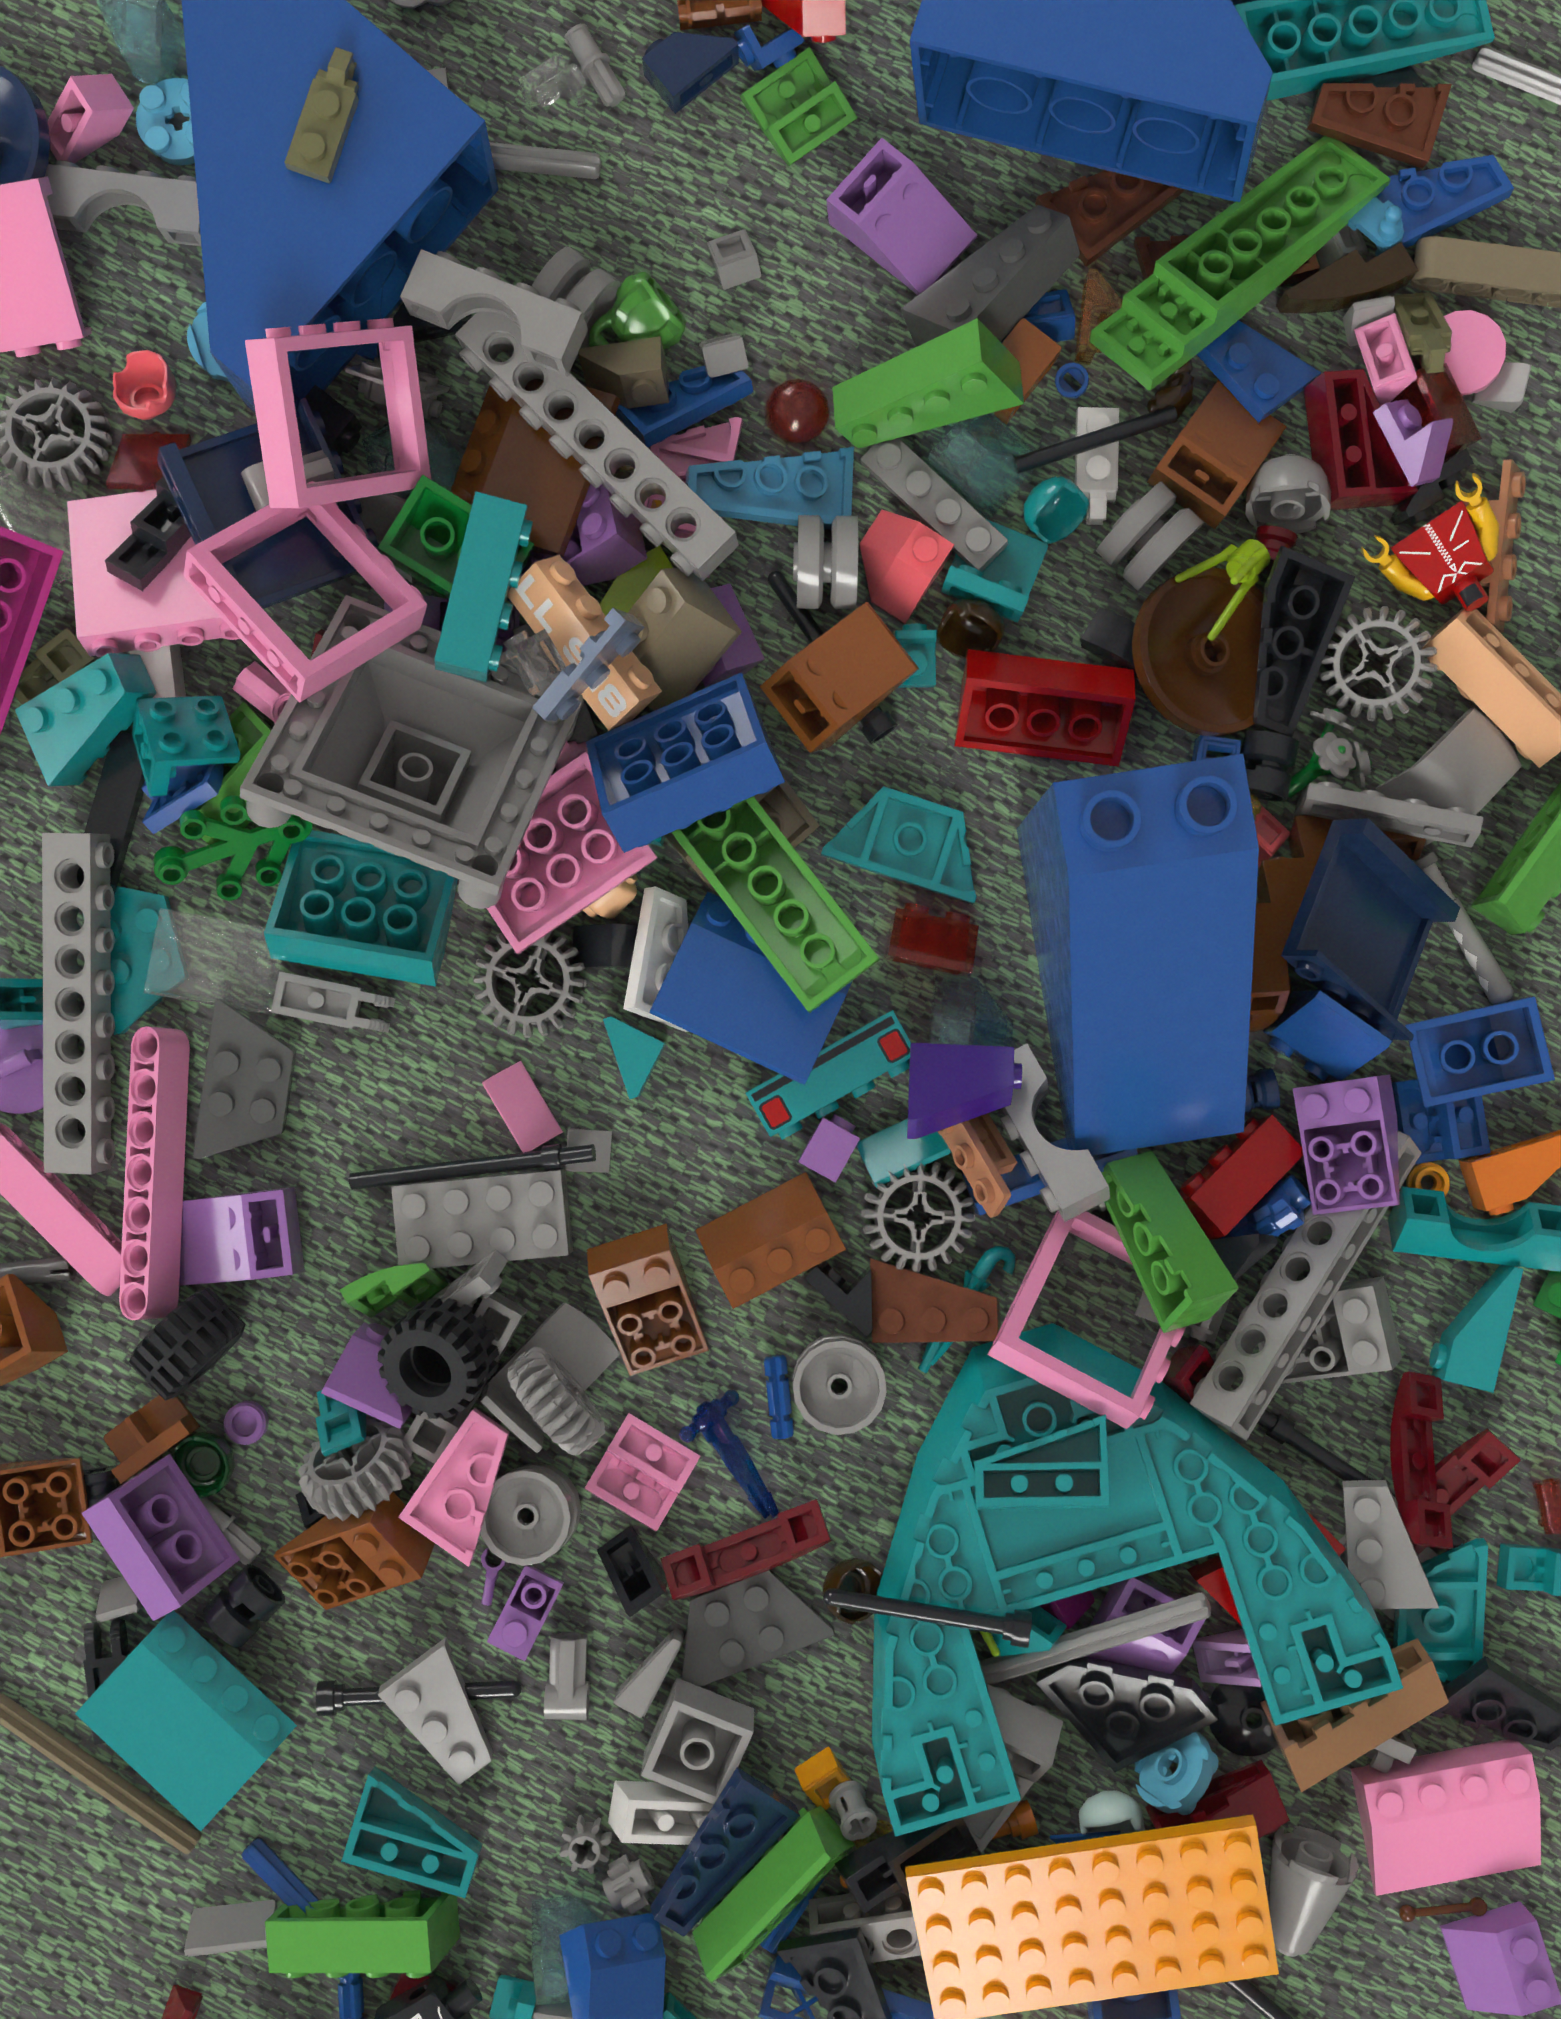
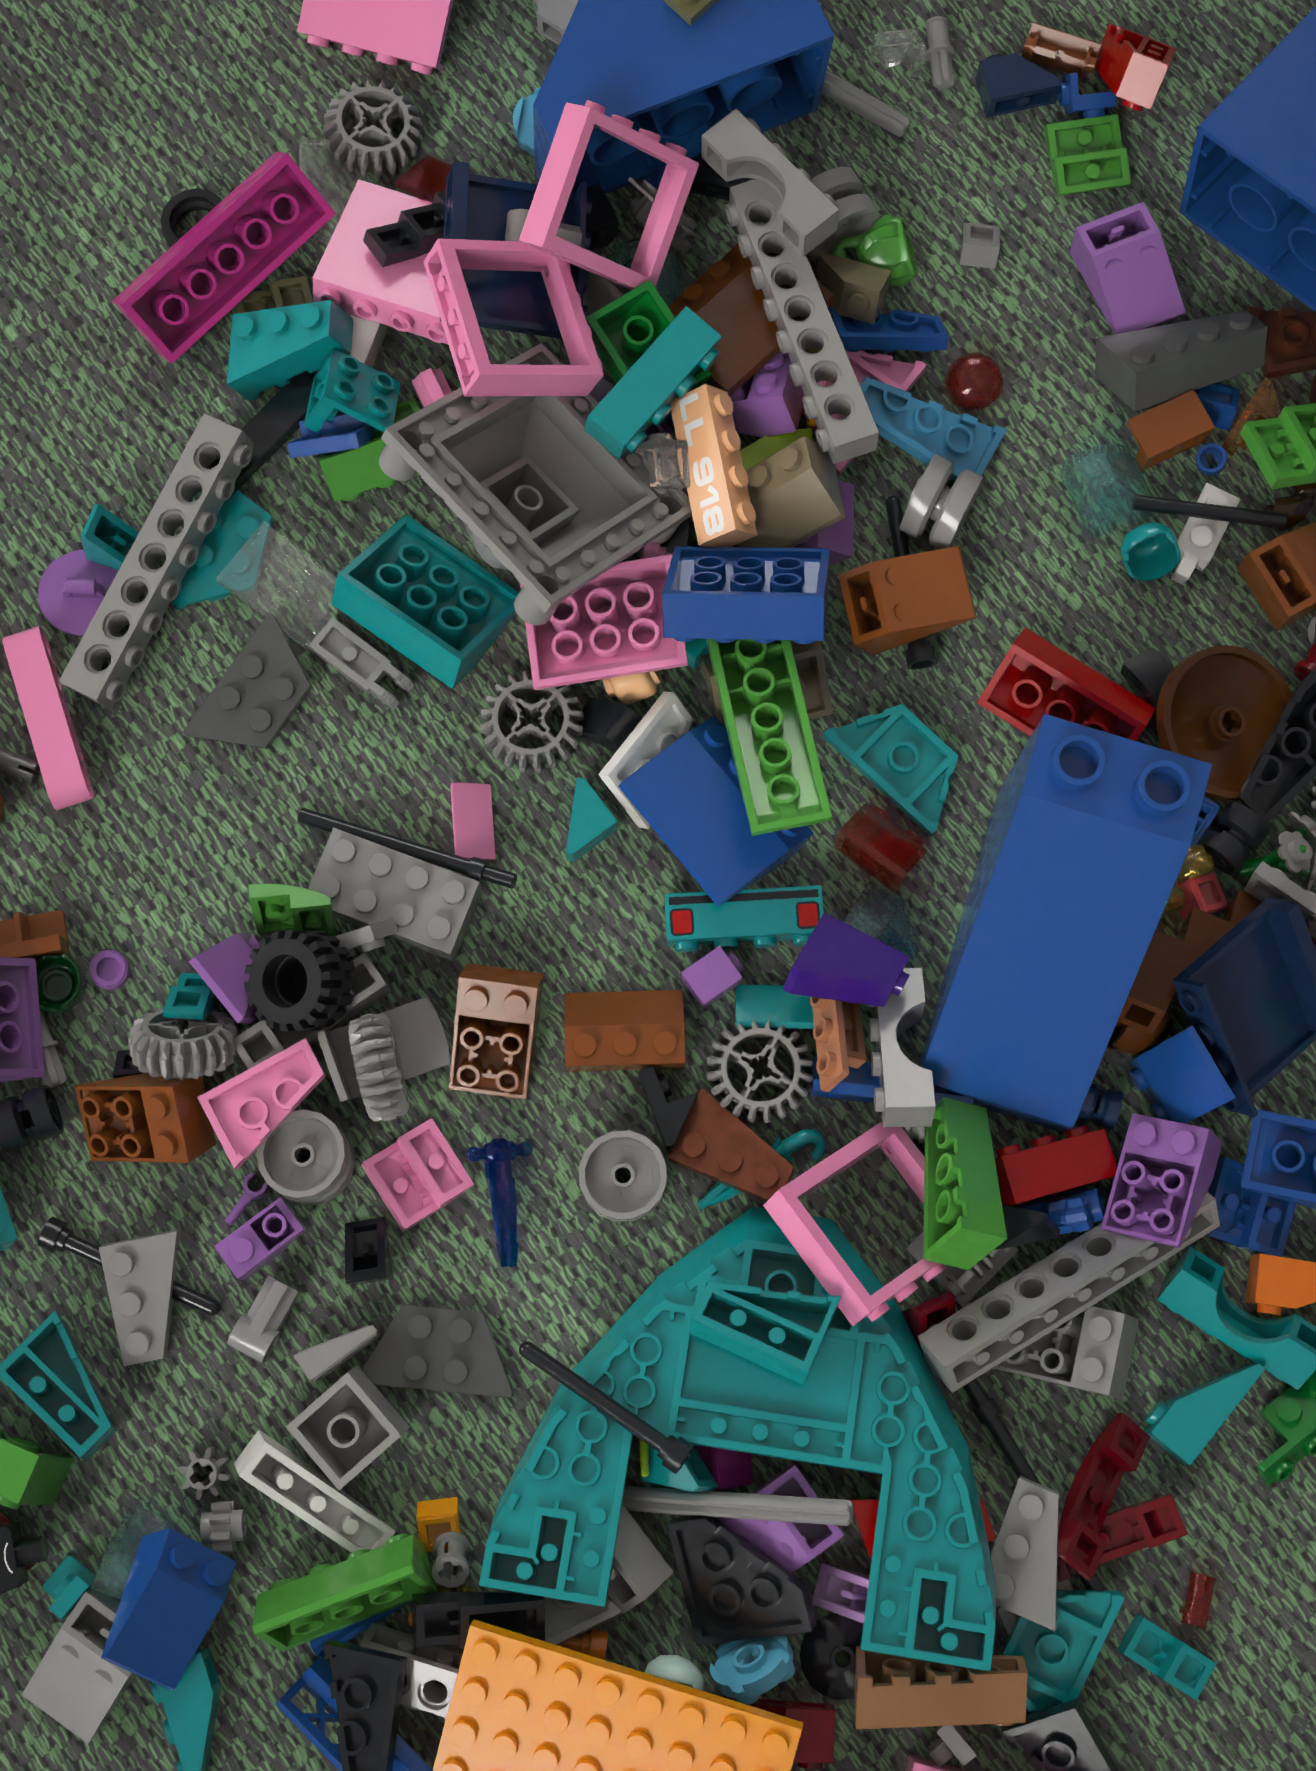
camera: 25 degrees right, 10 degrees down
coral hair [113,350,177,420] -> none
bright pink beam [119,1026,190,1321] -> none
black tyre [129,1287,246,1401] -> none
green plant [153,795,312,901] -> none
medium lavender slope [179,1187,304,1286] -> none
sand blue wing [532,608,645,721] -> none
light grey slope [565,1128,612,1173] -> none
dark blue wing [650,1767,800,1936] -> none
dark red slope [660,1499,832,1600] -> none
light grey slope [699,332,748,377] -> none
blue axle [764,1355,794,1439] -> none
dark brown hair [823,1558,883,1625] -> none
bright green wedge [832,318,1024,449] -> none
coral slope [859,510,954,625] -> none
light grey plate [860,438,1008,572] -> none
teal bracket [894,623,937,688] -> none
dark brown hair [937,598,1005,659] -> none
teal bracket [941,519,1048,623] -> none
light grey wheel [1096,481,1204,591] -> none
lime plant [1175,539,1270,641] -> none
light orange plate [1406,1162,1450,1196] -> none

